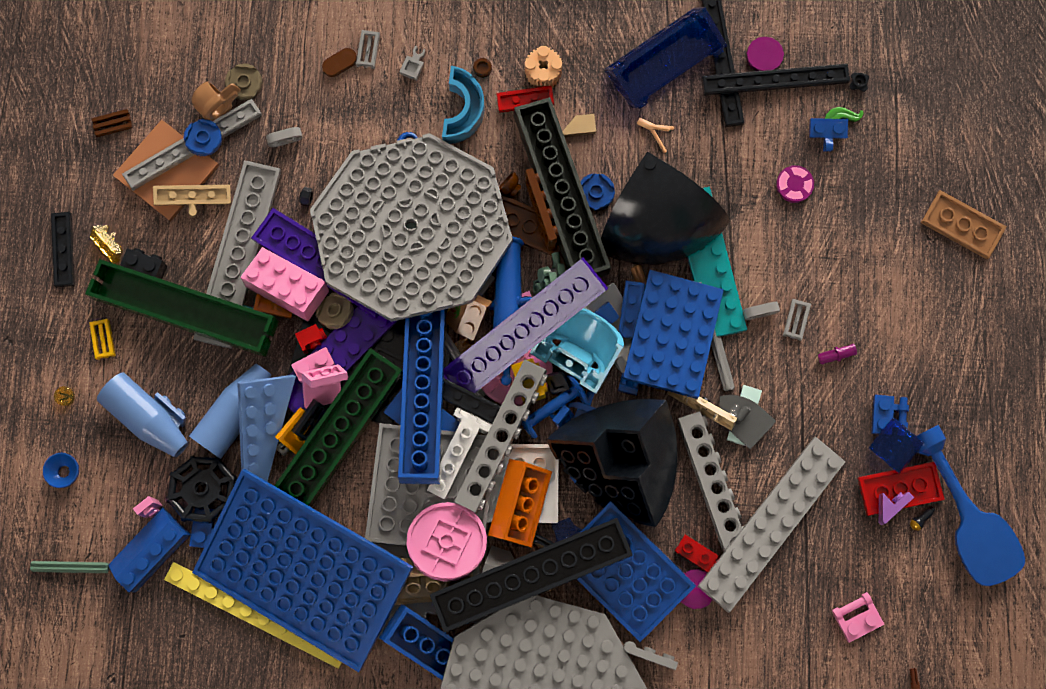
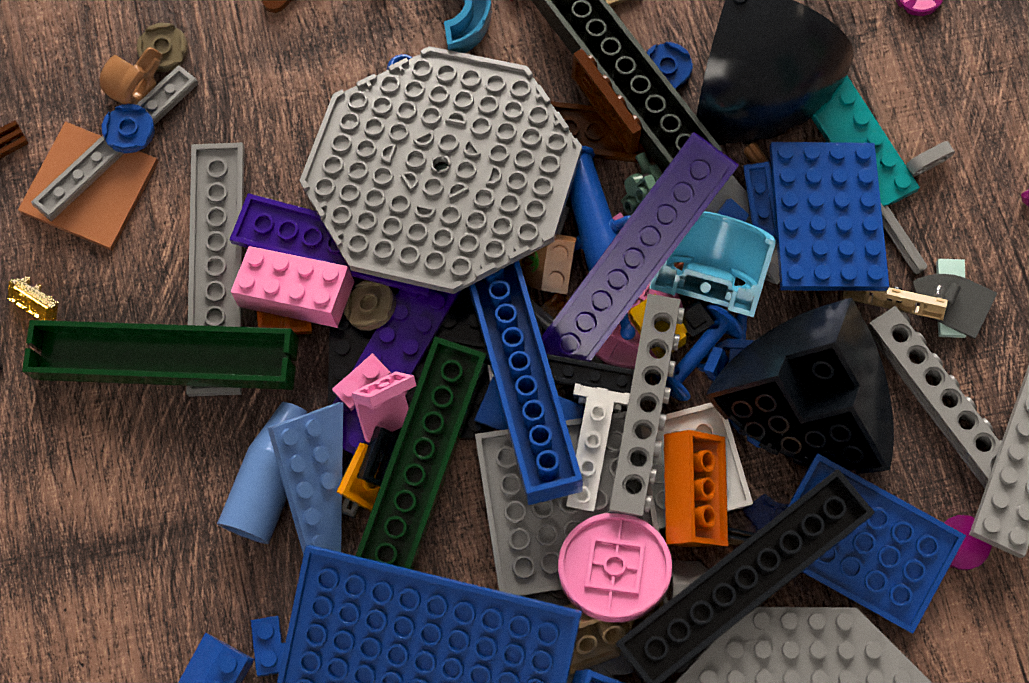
camera: 15 degrees left, 5 degrees down
blue piece [43,453,79,488] -> none
clear yellow tile [54,386,75,406] -> none
yellow tile [89,318,116,360] -> none
medium blue piece [97,372,188,458] -> none
black brick [120,248,167,279] -> none
bright pink plate [133,496,162,518] -> none
tan plate [153,185,231,218] -> none
black plate [165,455,237,524] -> none
light grey beam [266,127,303,147] -> none
red brick [295,324,327,355] -> none
black tile [299,187,313,207] -> none
reddish brown piece [499,172,521,197] -> none
blue tile [618,373,640,396] -> none
light grey plate [623,641,678,670] -> none
red plate [675,534,718,573] -> none
light grey tile [783,299,811,341] -> none

